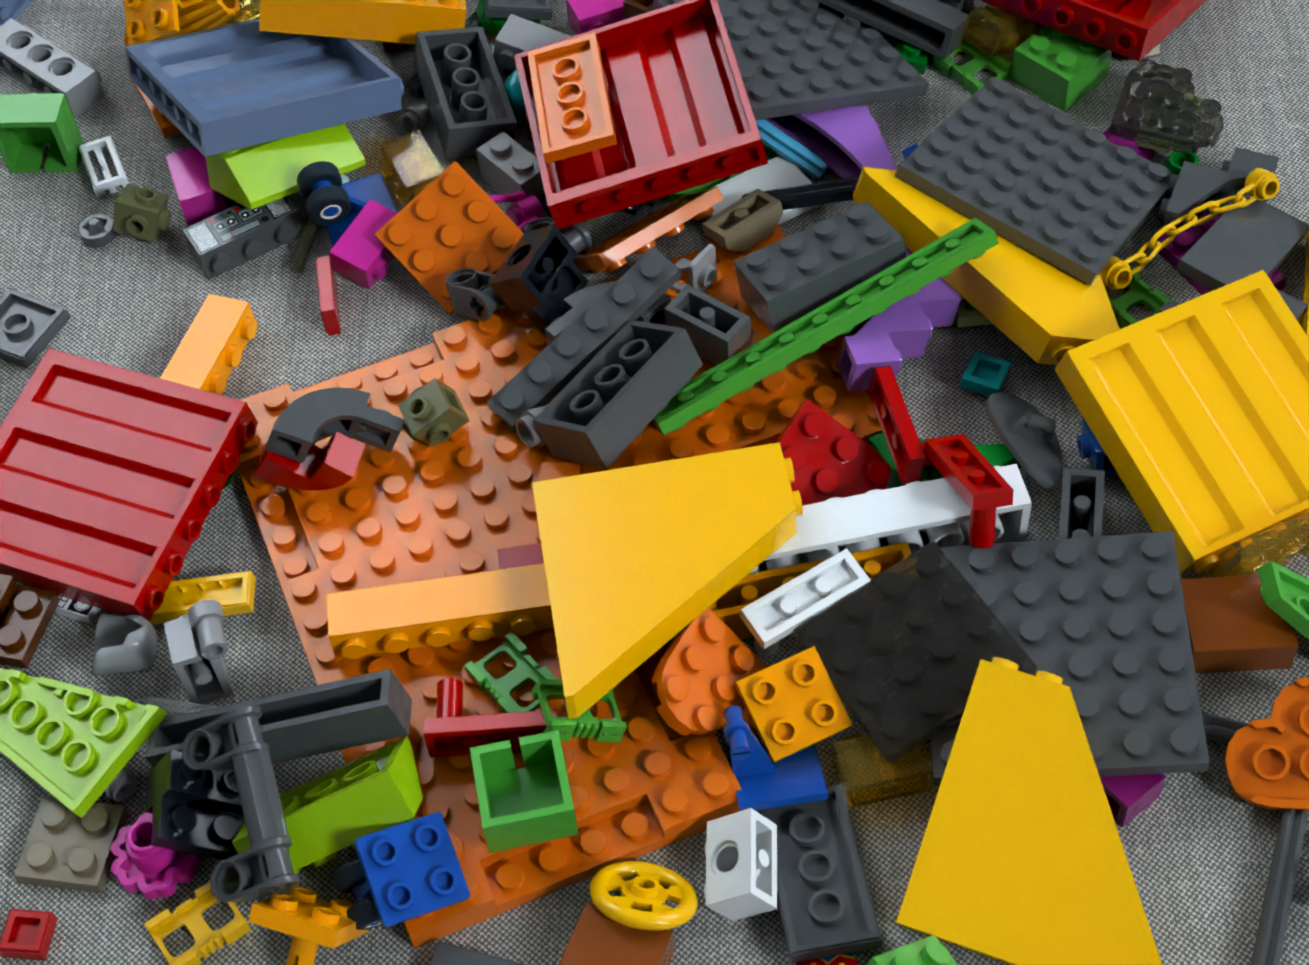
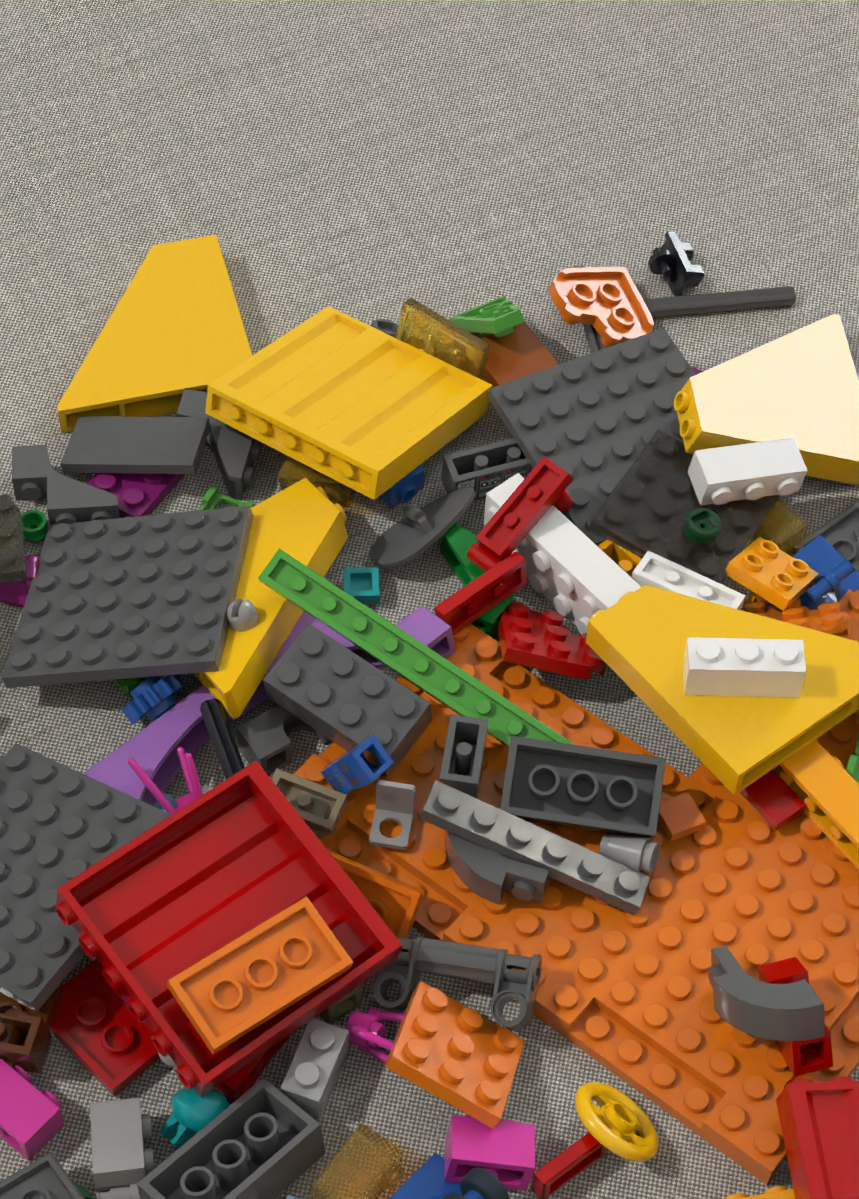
camera: 125 degrees left, 0 degrees up
olive brick [398,378,470,447] -> none
black brick [489,225,589,336] -> none
yellow piece [1100,168,1280,290] -> none
none -> dark pink plant [128,746,203,815]
none -> light grey hinge [227,599,259,631]
none -> blue leg [321,734,394,794]
none -> yellow plate [575,1082,659,1162]
none -> white brick [682,637,806,698]
none -> dark green tile [684,508,722,544]
none -> white brick [688,437,808,506]

